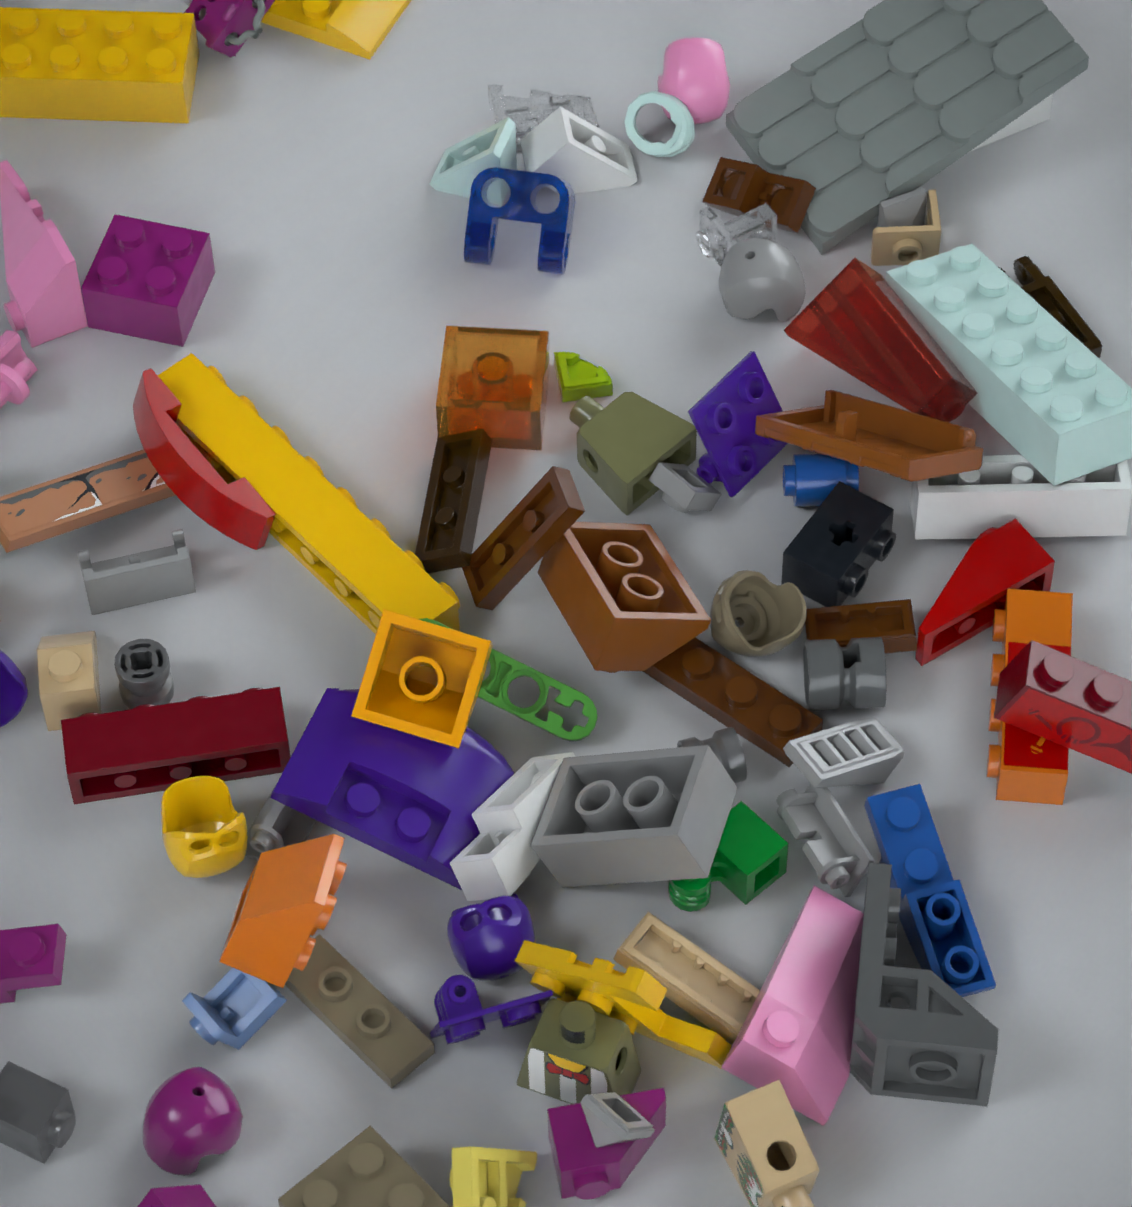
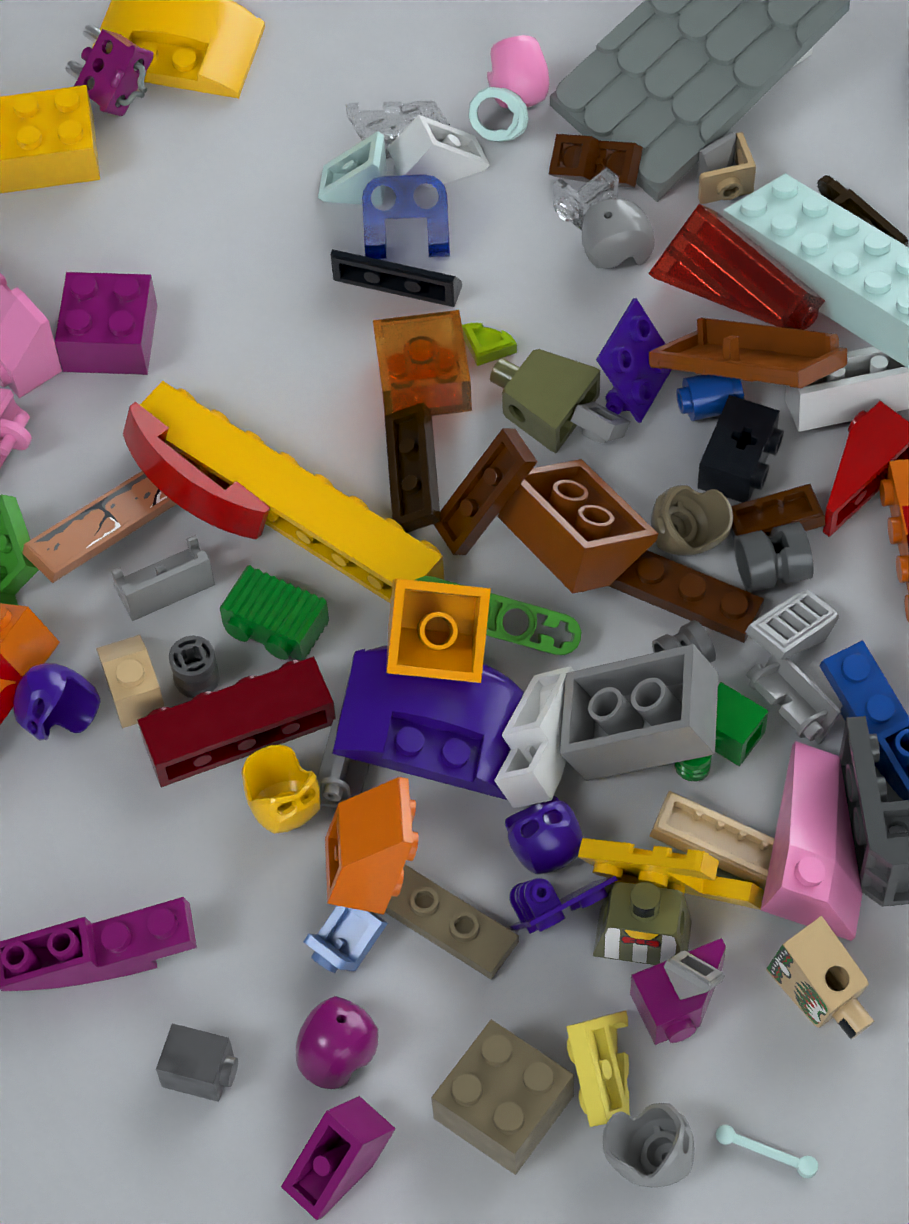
camera: 10 degrees left, 5 degrees up
none -> green brick [220,565,329,660]
none -> black slope [330,249,462,307]

